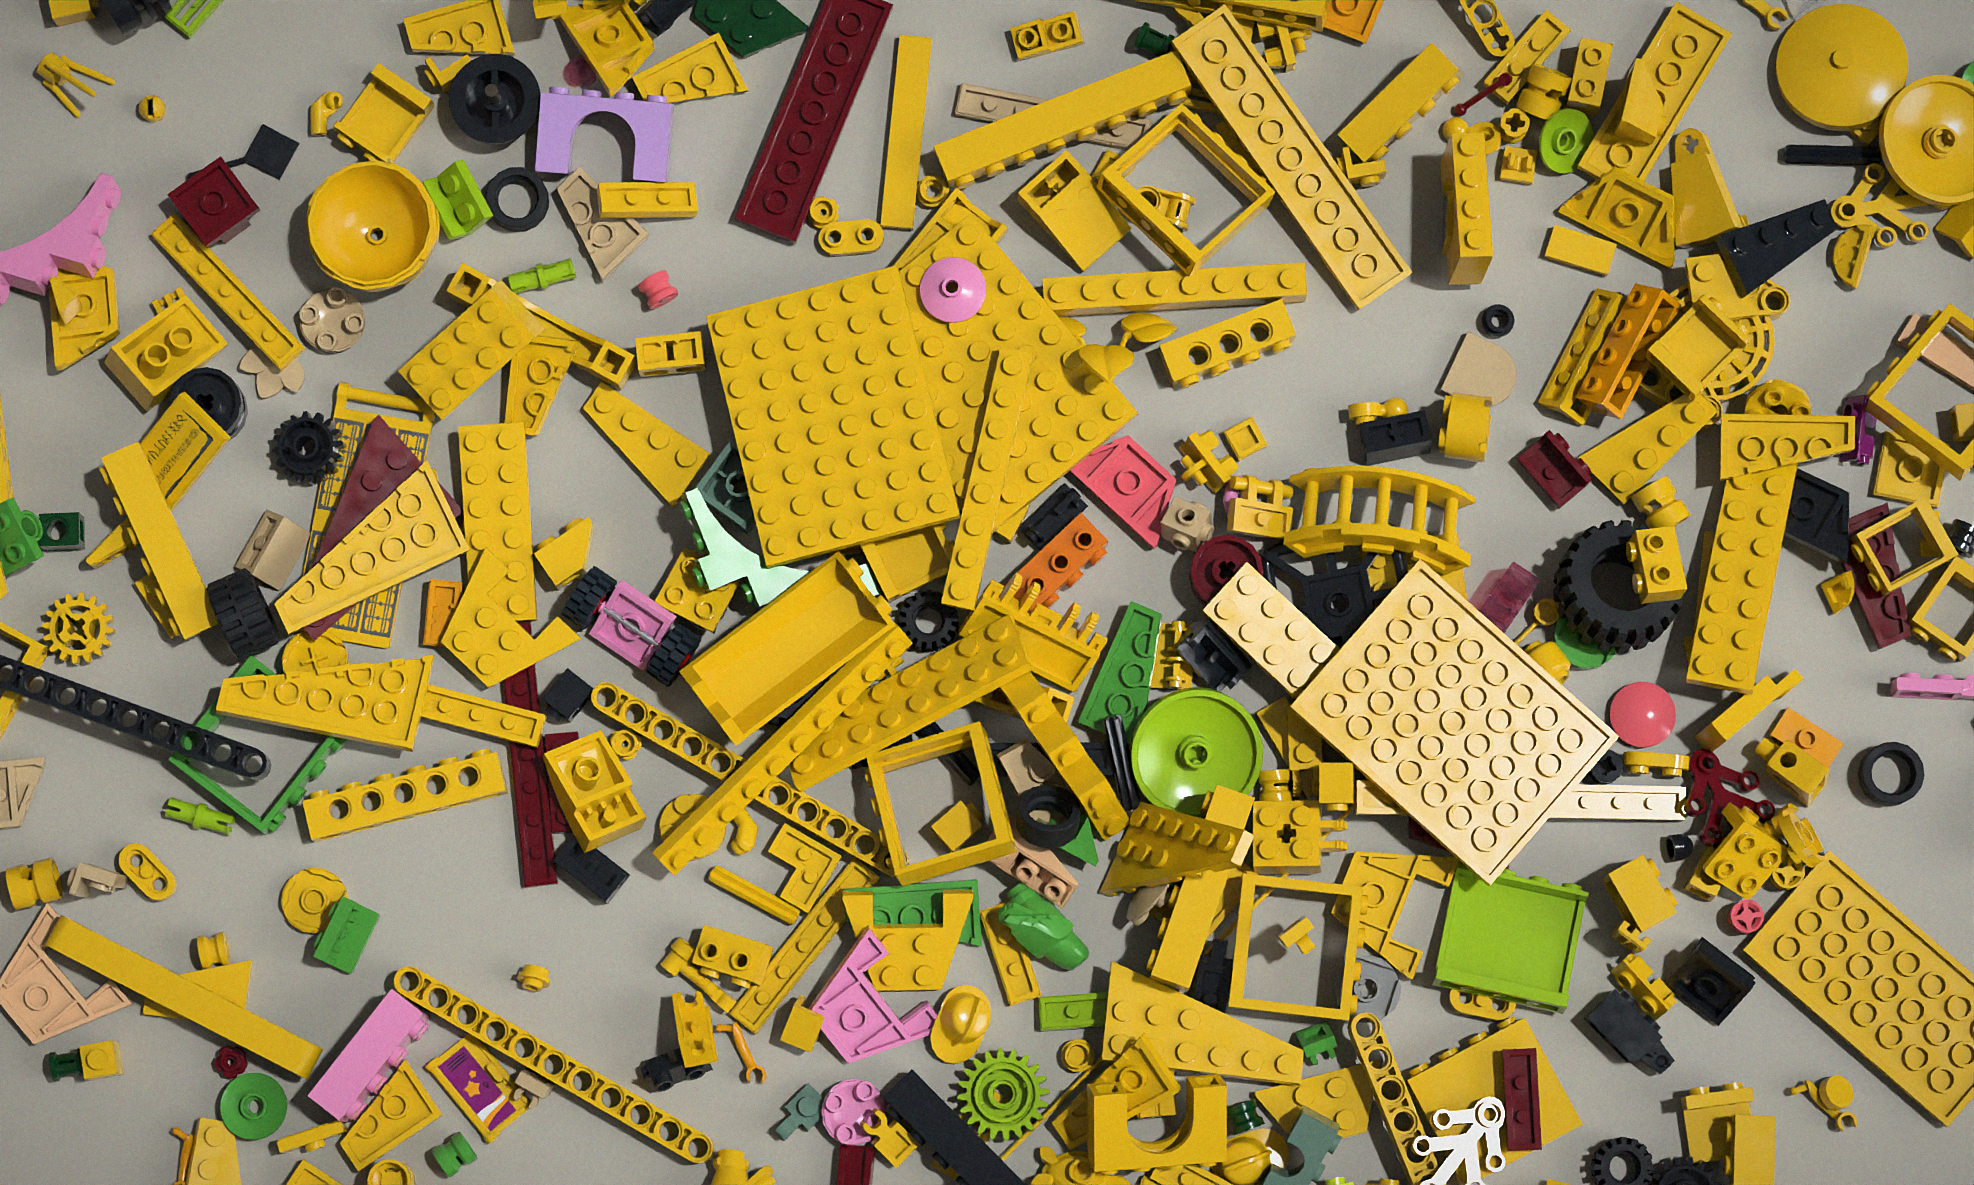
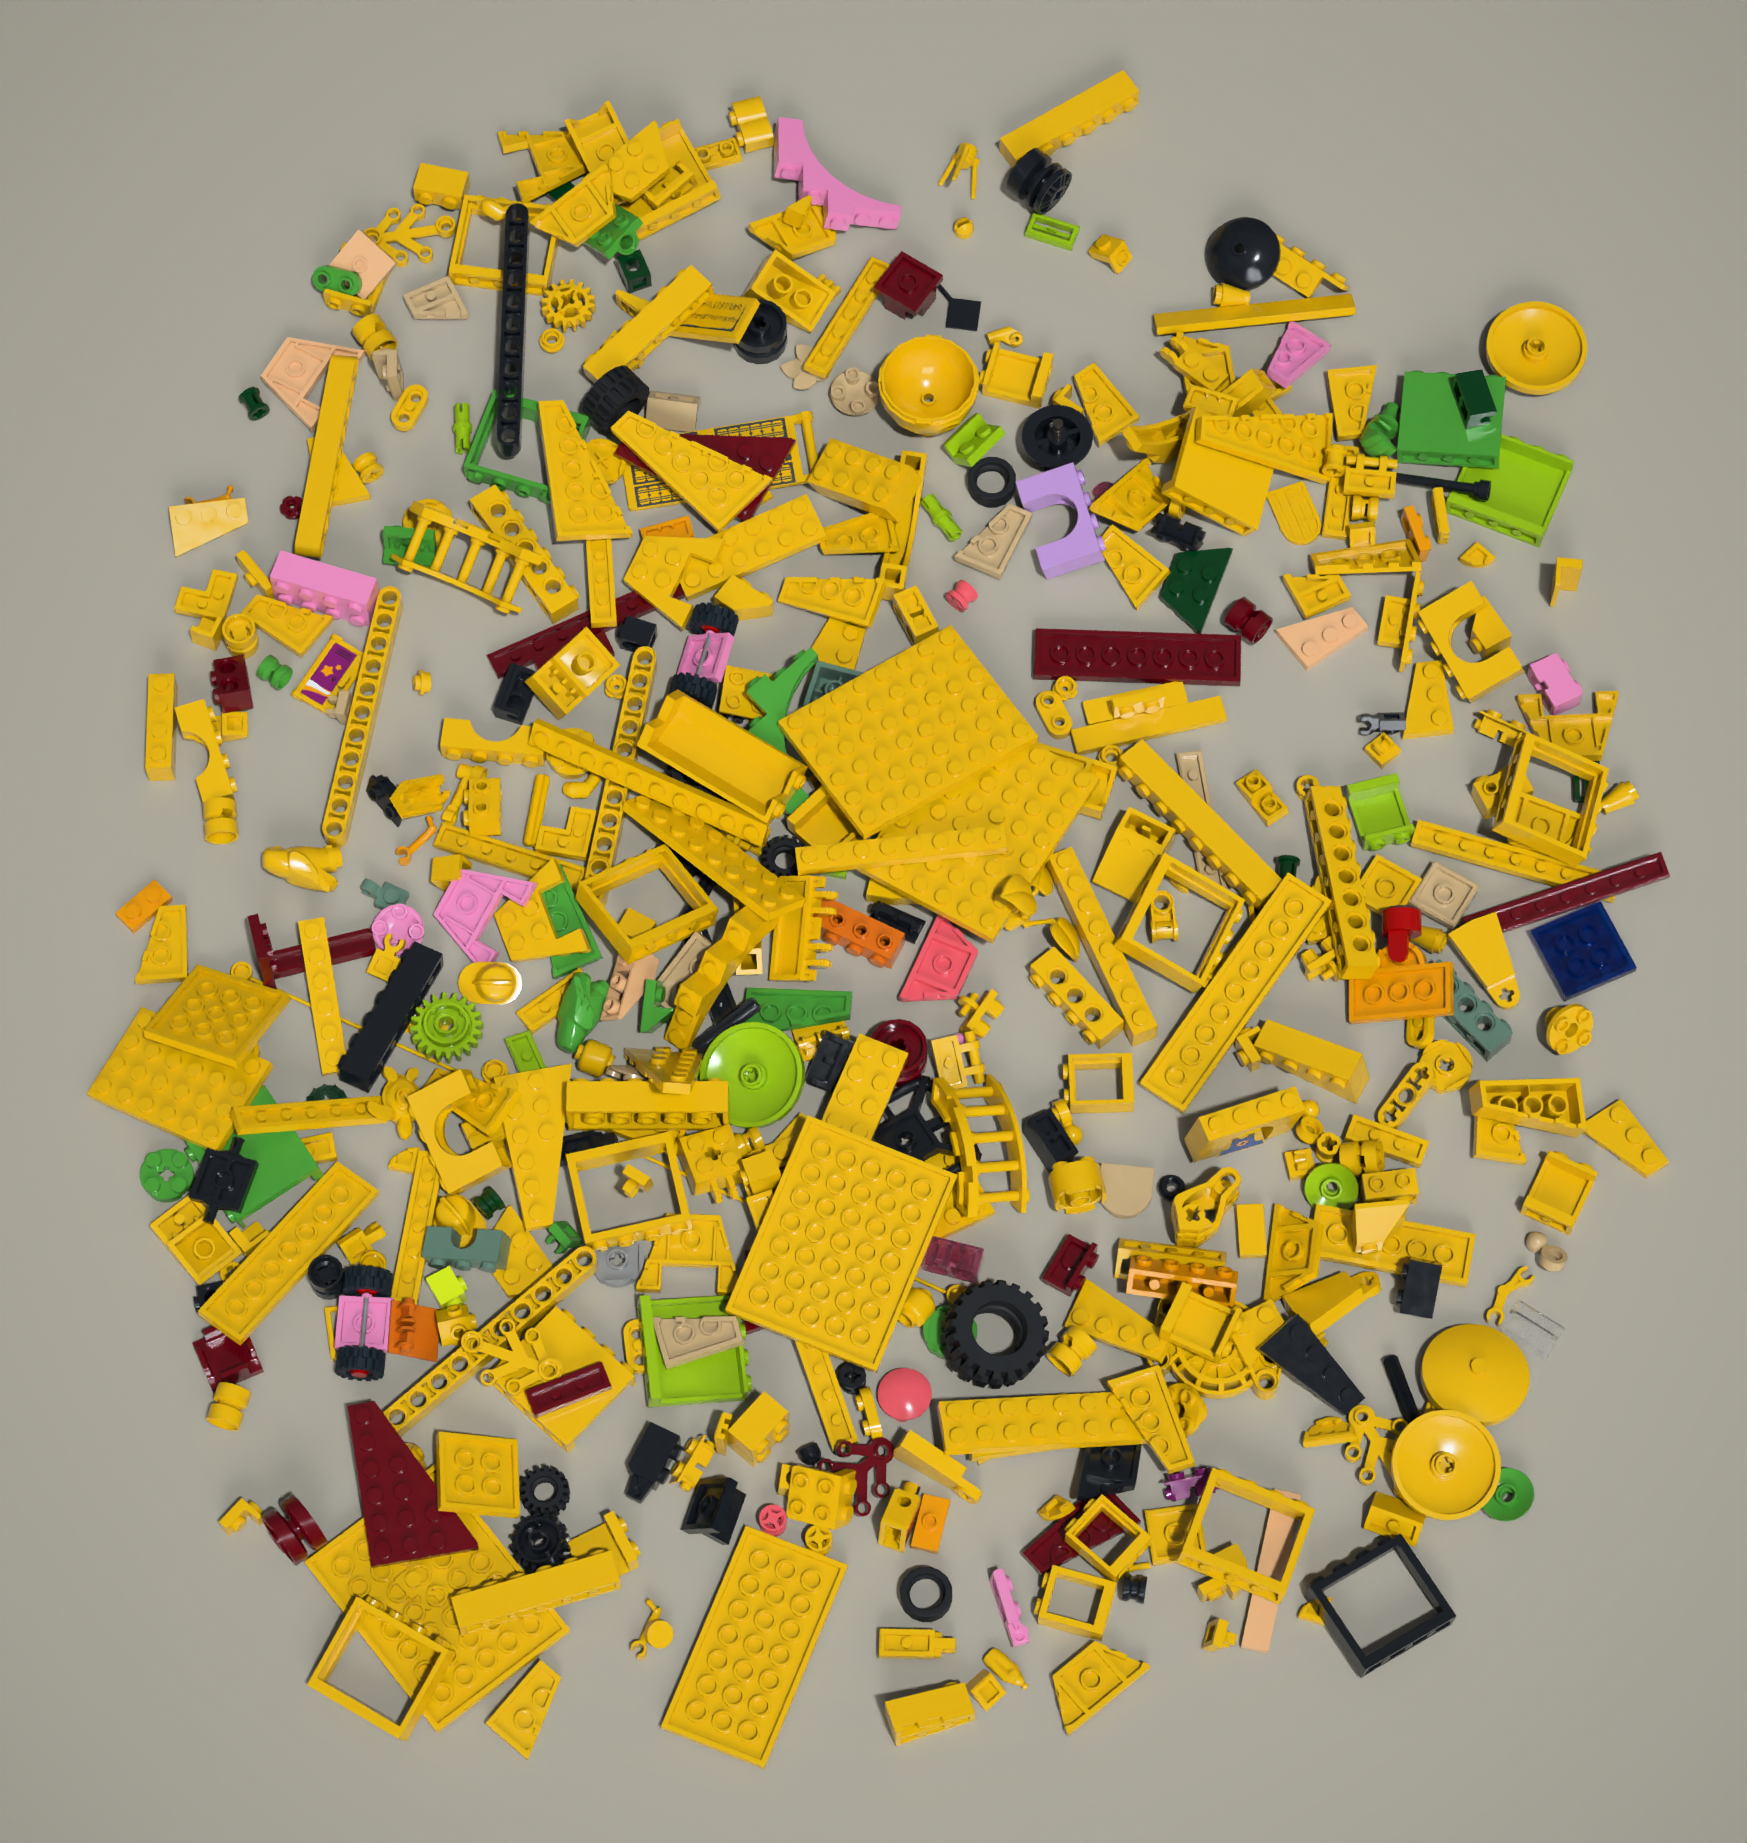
camera: 70 degrees right, 15 degrees down
yellow brick [79,1040,124,1081] -> none
bright green dish [220,1073,288,1140] -> none
black gear [272,411,346,485] -> none
yellow plate [596,182,698,218] -> none
bright pink dish [920,257,986,323] -> none
black tyre [1016,785,1080,848] -> none
tan brick [1160,496,1214,552] -> none
yellow tile [1223,417,1268,462] -> none
dark red hinge [1454,72,1512,116] -> none
yellow brick [1626,526,1687,604] -> none
yellow plate [1771,803,1825,868] -> none
none -> yellow fence [390,501,543,614]
none -> yellow arch [440,718,546,768]
none -> yellow plate [540,328,565,353]
none -> yellow head [574,1039,615,1078]
none -> tan wing [653,1316,745,1369]
none -> yellow wing [778,577,888,628]
none -> yellow hinge [879,1628,956,1660]
none -> yellow window [1063,1053,1134,1114]
none -> yellow bracket [1083,682,1188,725]
none -> yellow piece [1170,1167,1241,1248]
none -> black brick [1396,1257,1442,1319]

